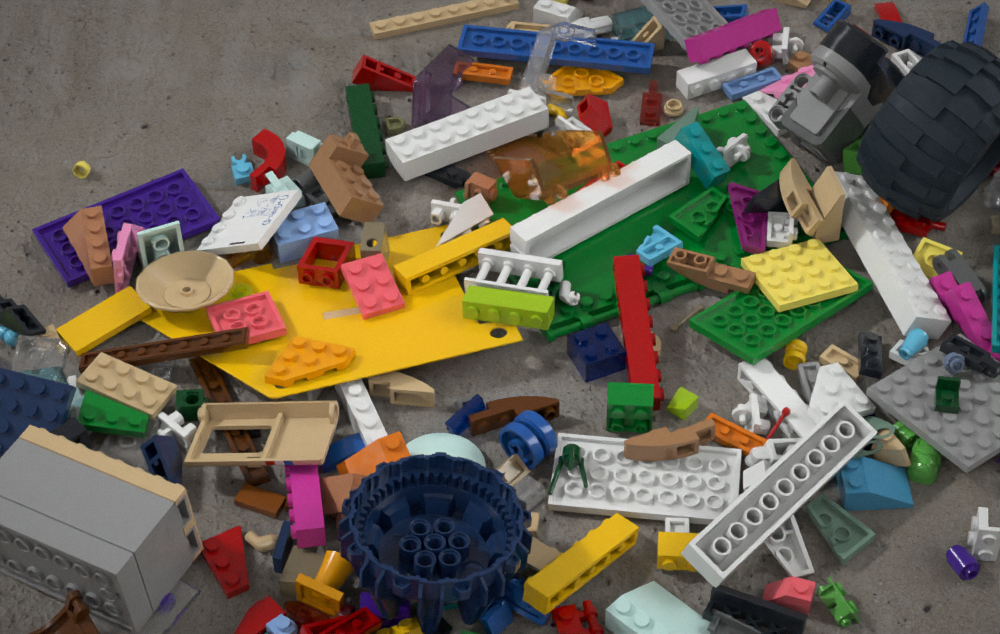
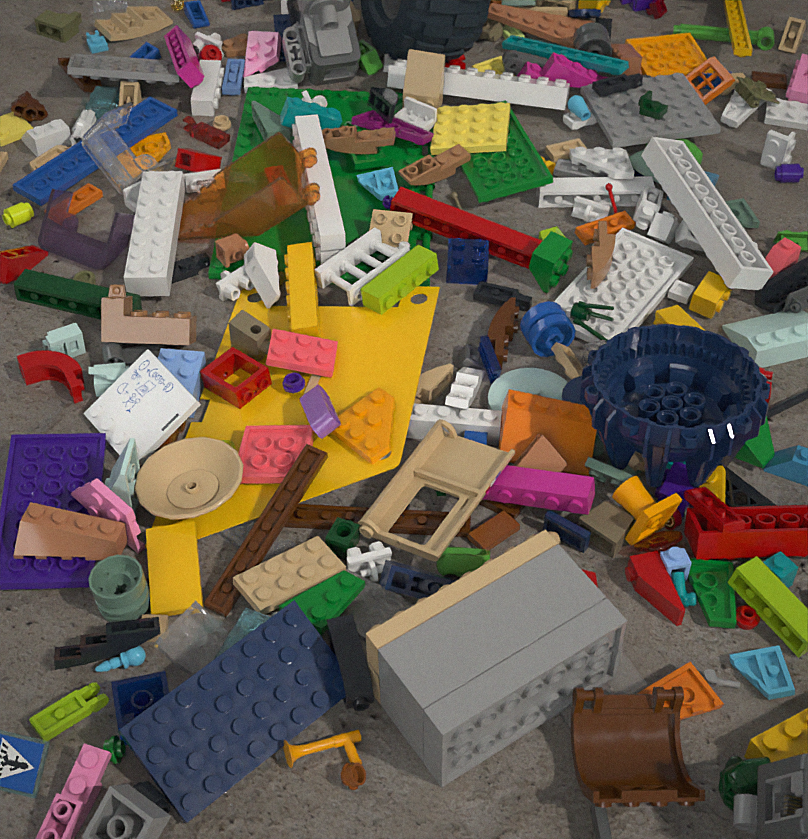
camera: 65 degrees left, 0 degrees up
medium azure plate [231,154,254,185] -> none
tan slope [779,158,824,235] -> none
black plate [858,332,883,379] -> none
sand blue plate [943,352,965,374] -> none
none -> neon yellow brick [2,202,34,228]
none -> sand green wheel [89,555,150,622]
none -> dark purple plate [283,373,305,393]
none -> medium lavender beam [300,384,341,439]
none -> medium nougat slope [321,126,396,154]
none -> tan hinge [369,209,413,247]
none -> bright green piece [436,547,490,577]
none -> white slope [445,367,485,409]
none -> black hinge [473,281,532,311]

